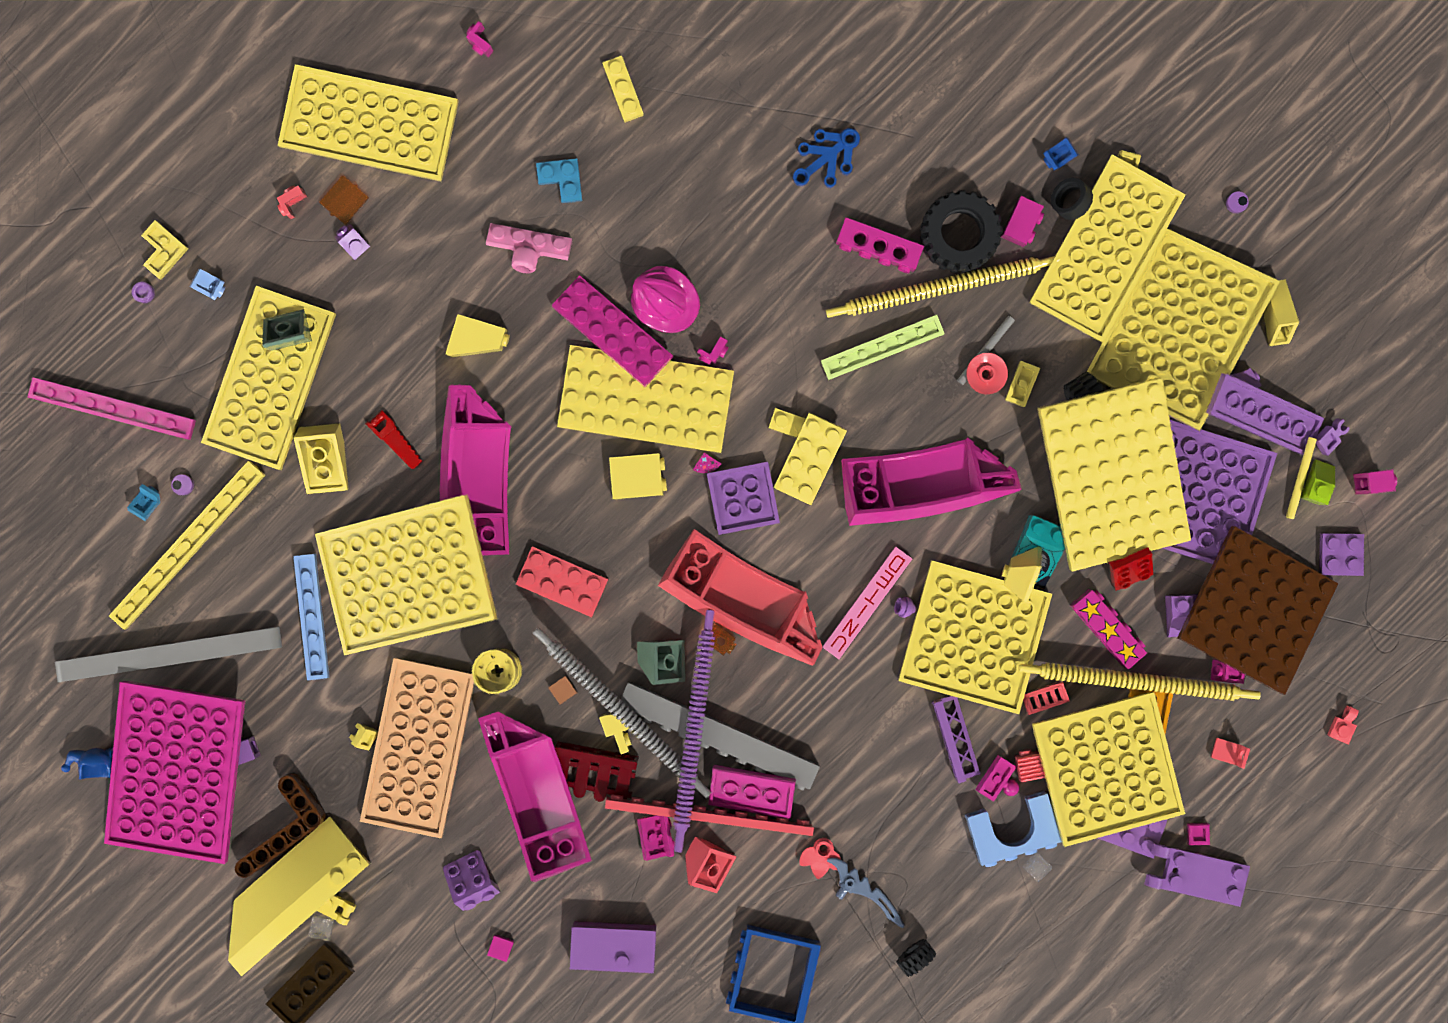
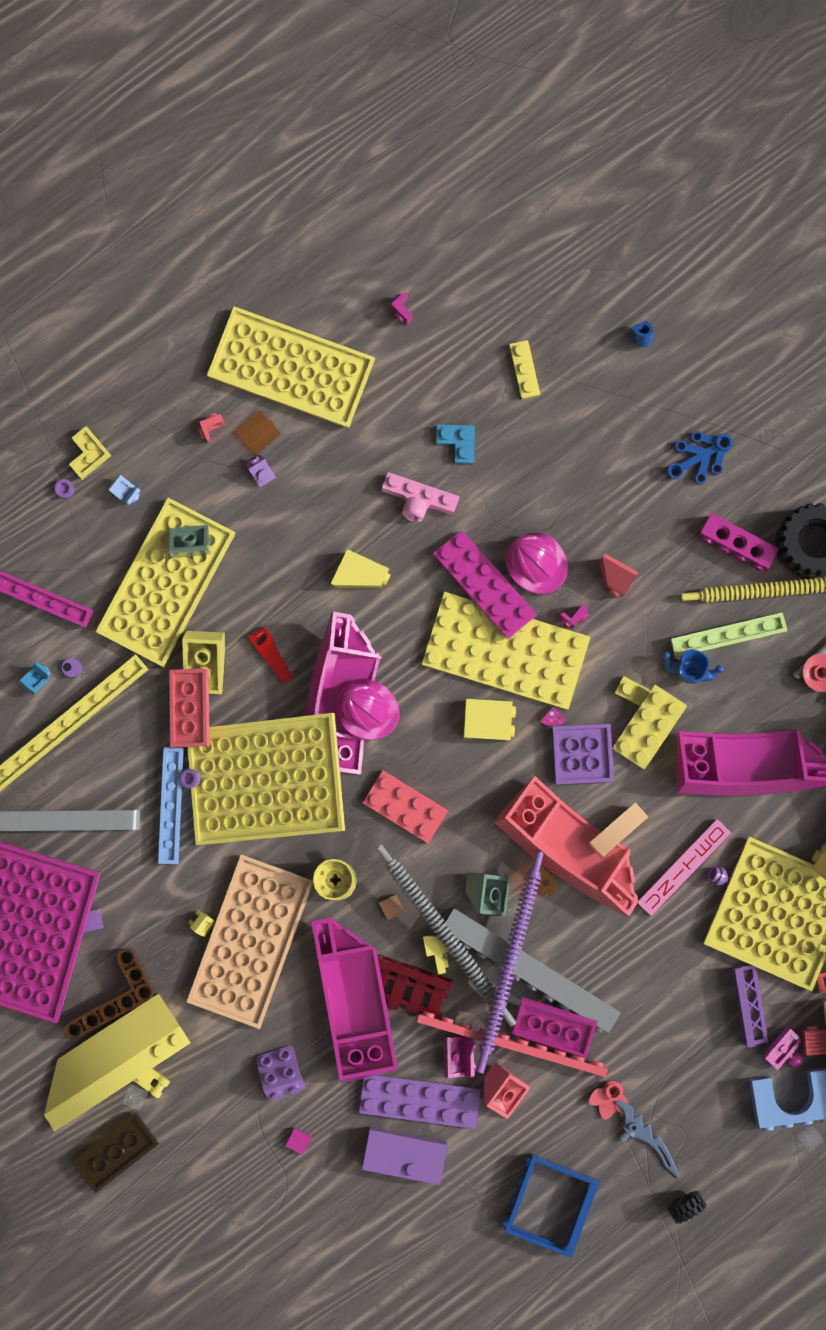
camera: 10 degrees right, 5 degrees down
none -> coral plate [169,669,210,747]
none -> medium lavender tile [180,769,200,788]
none -> dark pink piece [336,678,400,740]
none -> medium lavender plate [359,1075,481,1129]
none -> light nougat slope [589,802,648,858]
none -> coral slope [599,553,638,597]
none -> blue plate [630,321,653,347]
none -> blue piece [662,649,724,684]

